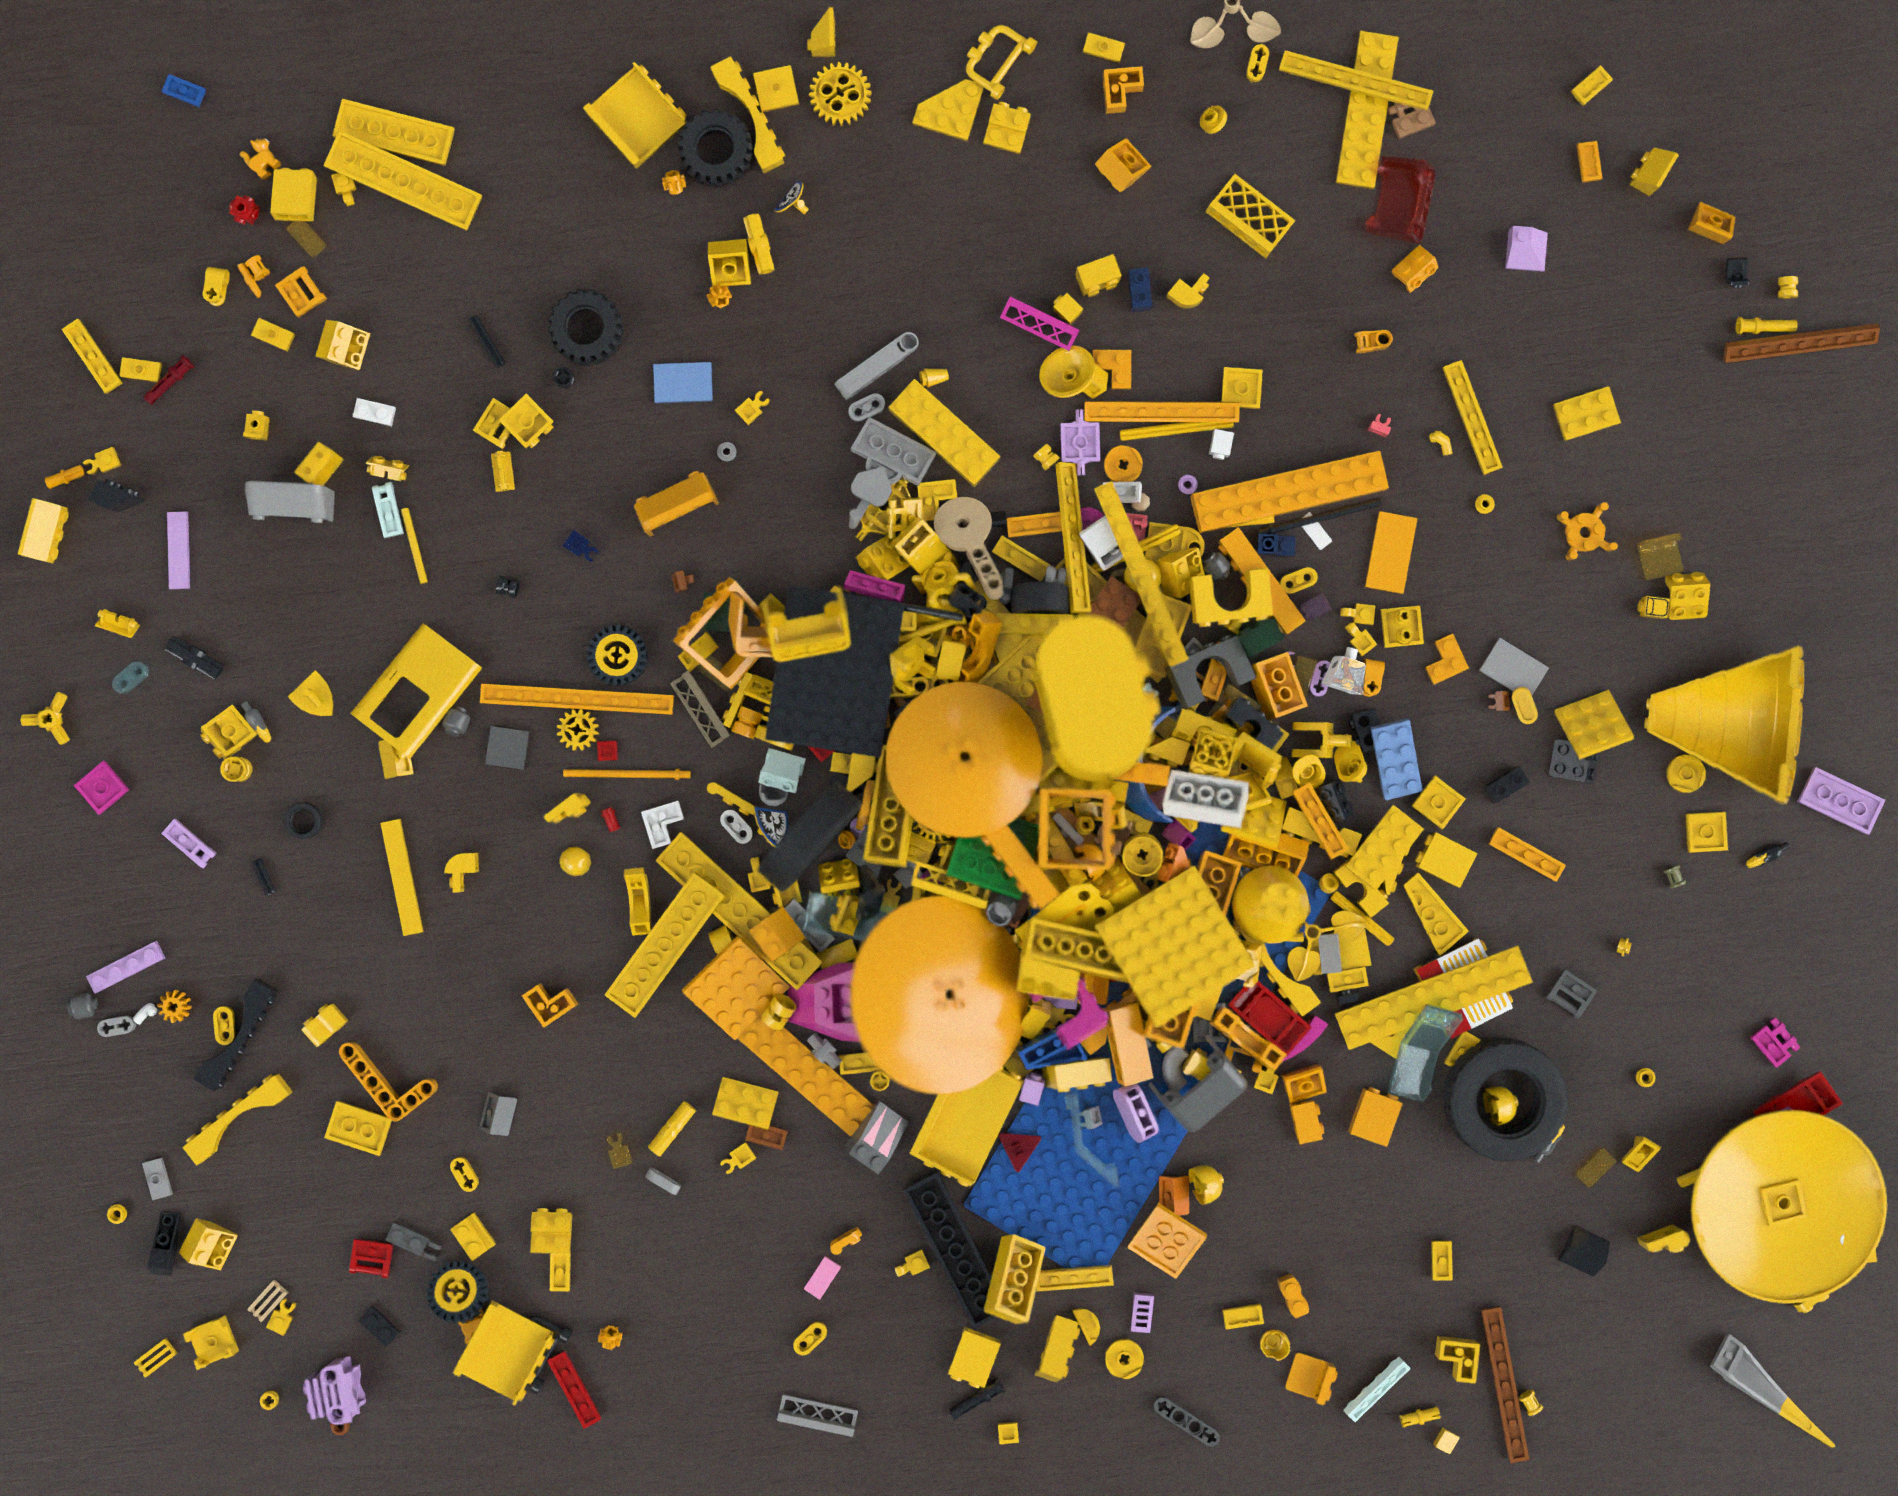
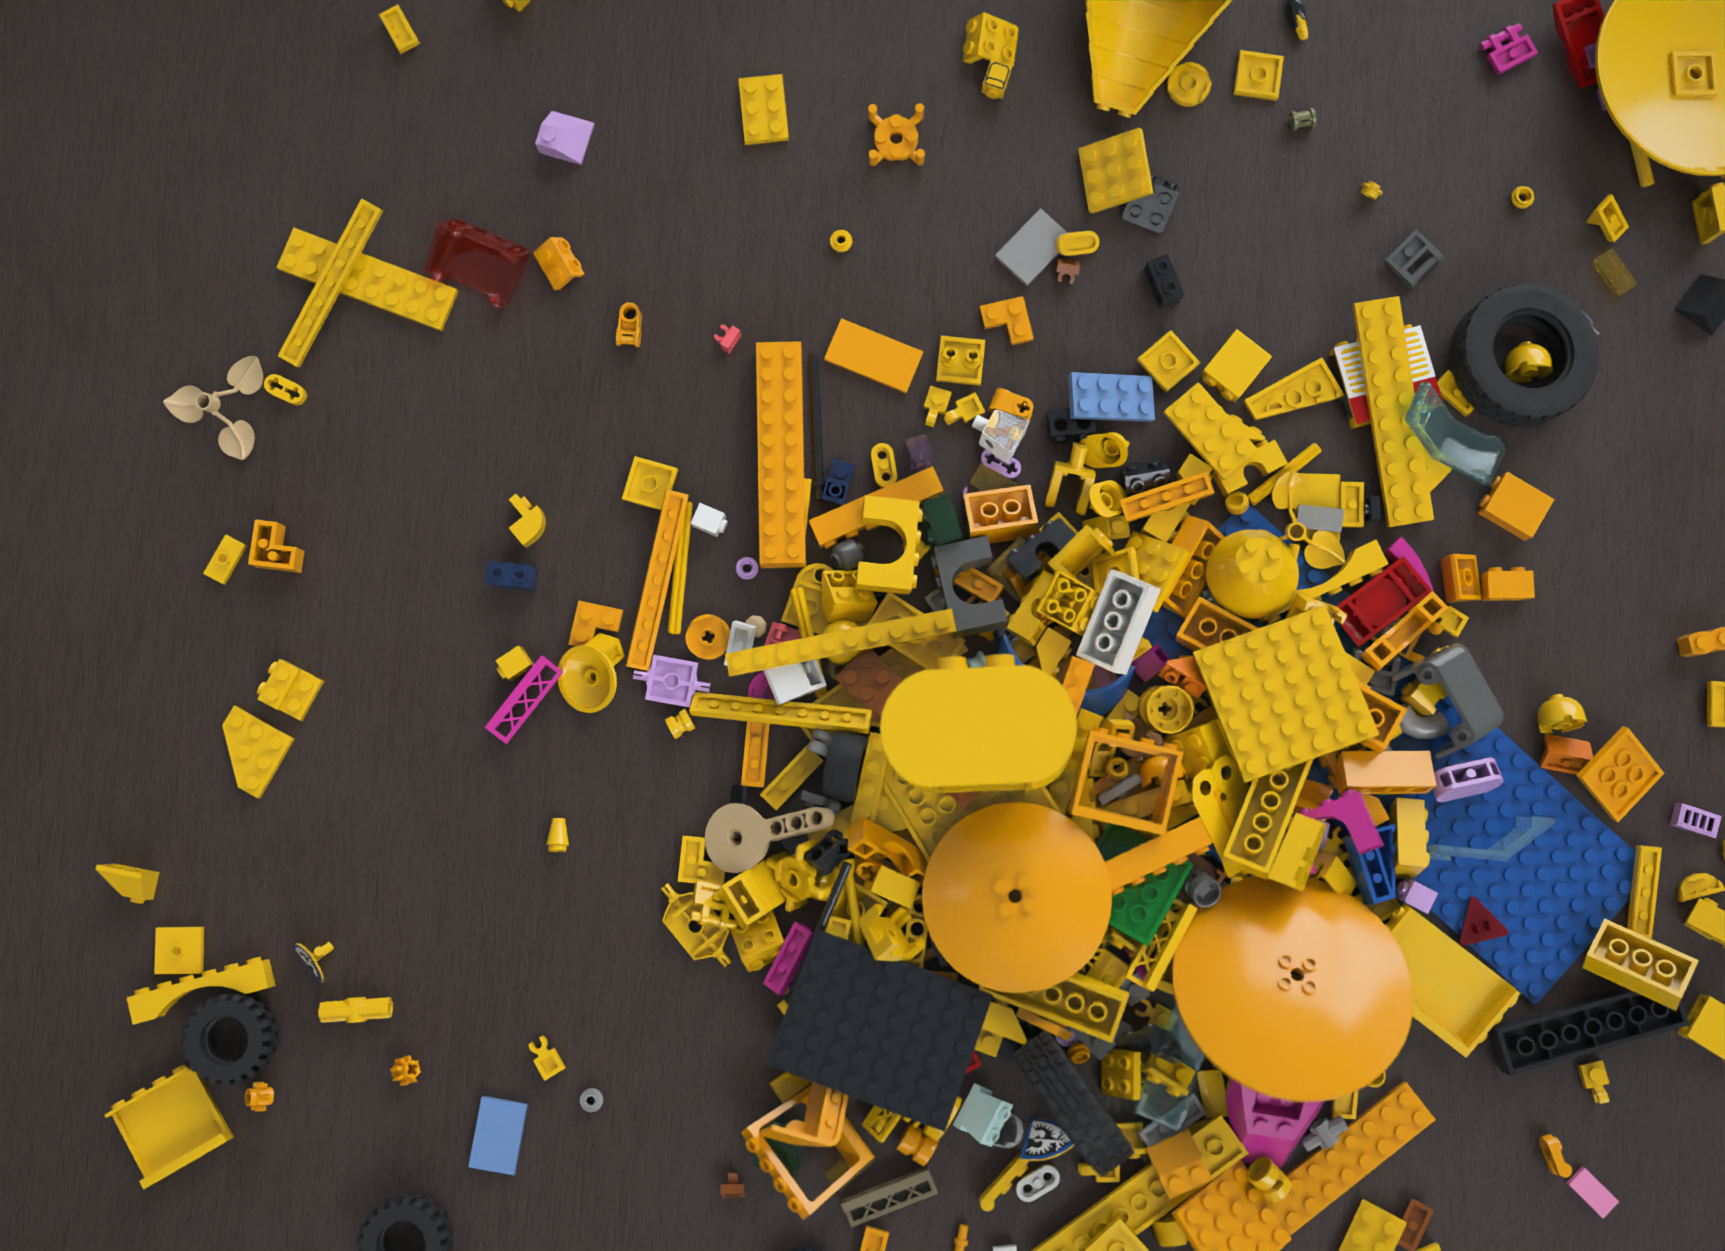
camera: 75 degrees left, 5 degrees down
light orange windscreen [634,471,719,536] -> none
yellow plate [678,632,719,672] -> none
yellow slope [708,239,751,287] -> none
yellow plate [722,672,753,728] -> none
yellow windscreen [763,587,850,661] -> none
yellow plate [793,1321,827,1355] -> none
yellow gear [809,62,872,126] -> none
light grey piece [834,332,919,400] -> none
slope [844,1101,909,1174] -> none
light grey plate [848,394,885,422] -> none
light grey plate [849,417,937,529] -> none
yellow brick [889,379,1000,487] -> none
yellow bar [966,25,1037,100] -> none
yellow brick [1075,254,1121,297] -> none
light grey tile [1078,1106,1103,1130] -> none
light orange slope [1095,138,1152,192] -> none
yellow plate [1200,105,1227,134] -> none
yellow fence [1206,174,1295,258] -> none
white sticker [1301,512,1332,550] -> none
medium nougat plate [1388,103,1436,139] -> none
yellow arm [1429,431,1453,456] -> none
yellow plate [1431,1240,1453,1281] -> none
yellow plate [1443,360,1503,475] -> none
light orange plate [1488,827,1566,882] -> none
light orange plate [1577,141,1603,183] -> none
clear yellow bracket [1637,532,1684,580] -> none

